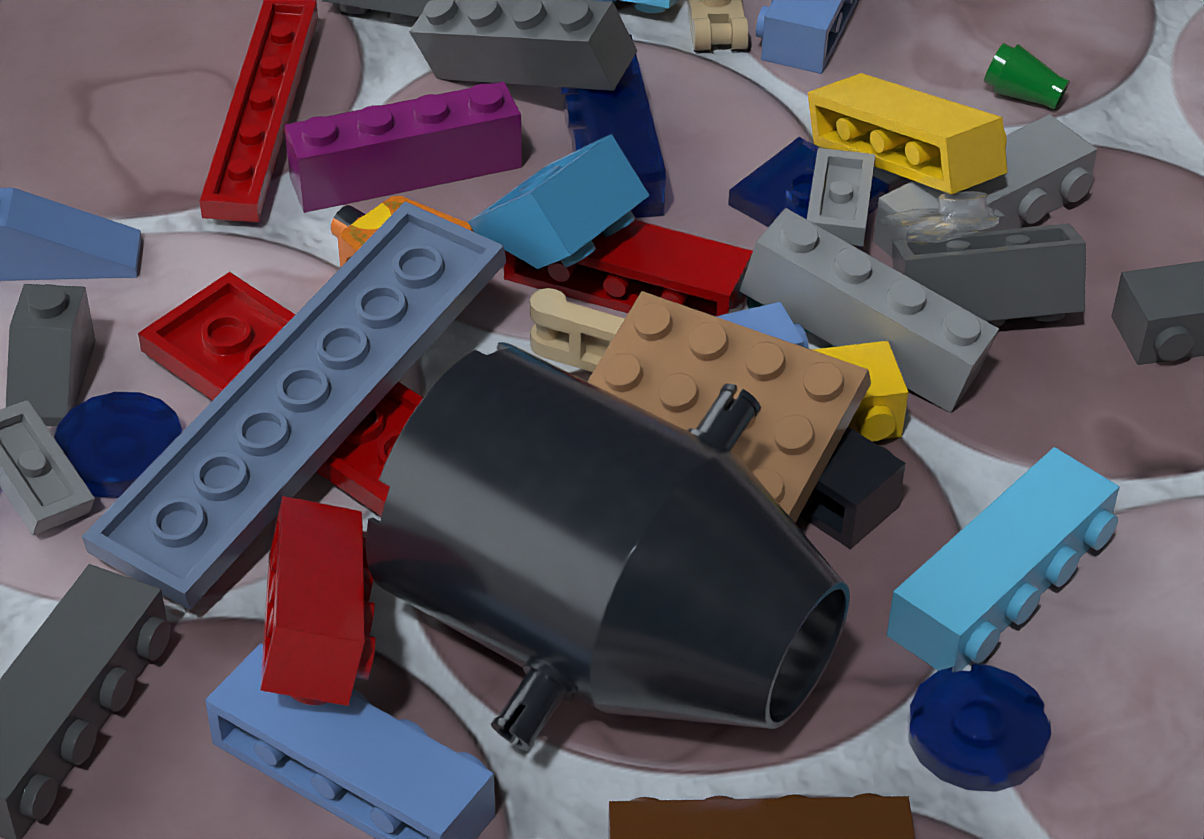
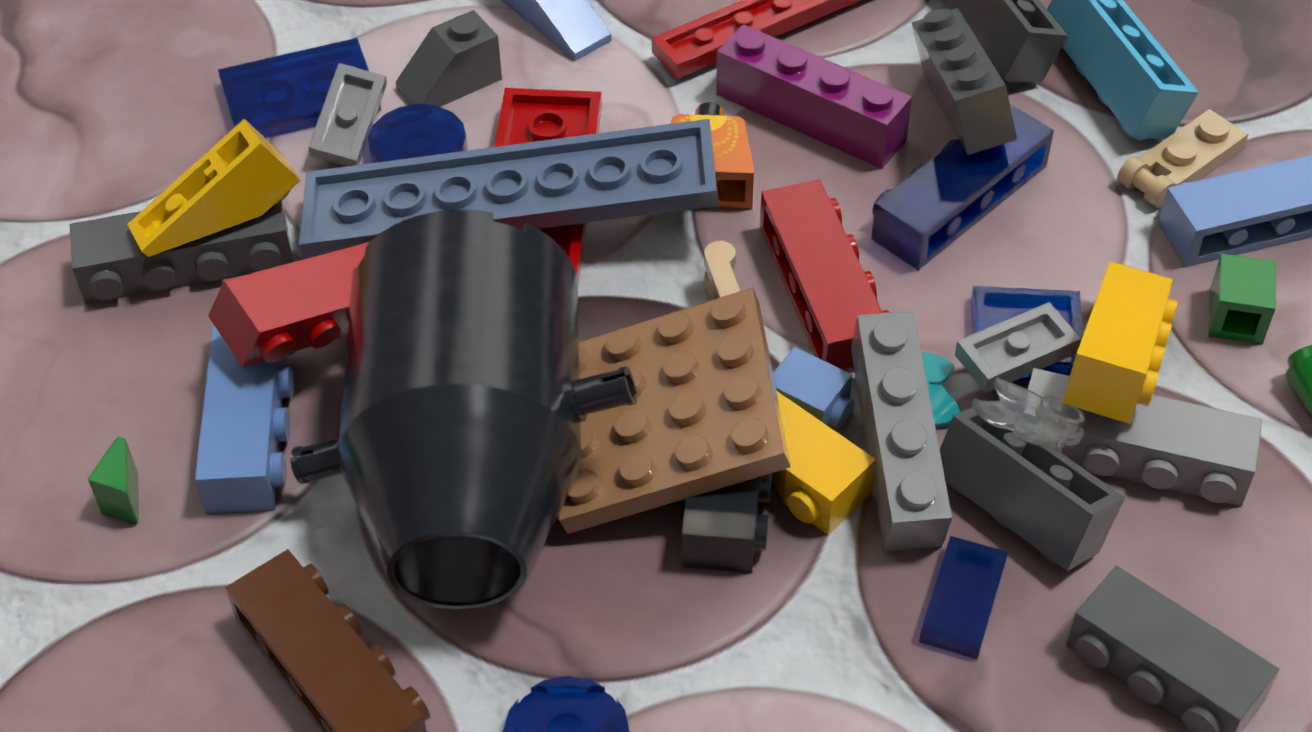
camera: 55 degrees right, 5 degrees up
dark azure slope [468,134,650,269] -> none
medium azure brick [886,447,1120,680] -> none
none -> yellow slope [127,119,301,257]
none -> clear blue tile [919,536,1008,660]
none -> green brick [1208,254,1276,344]

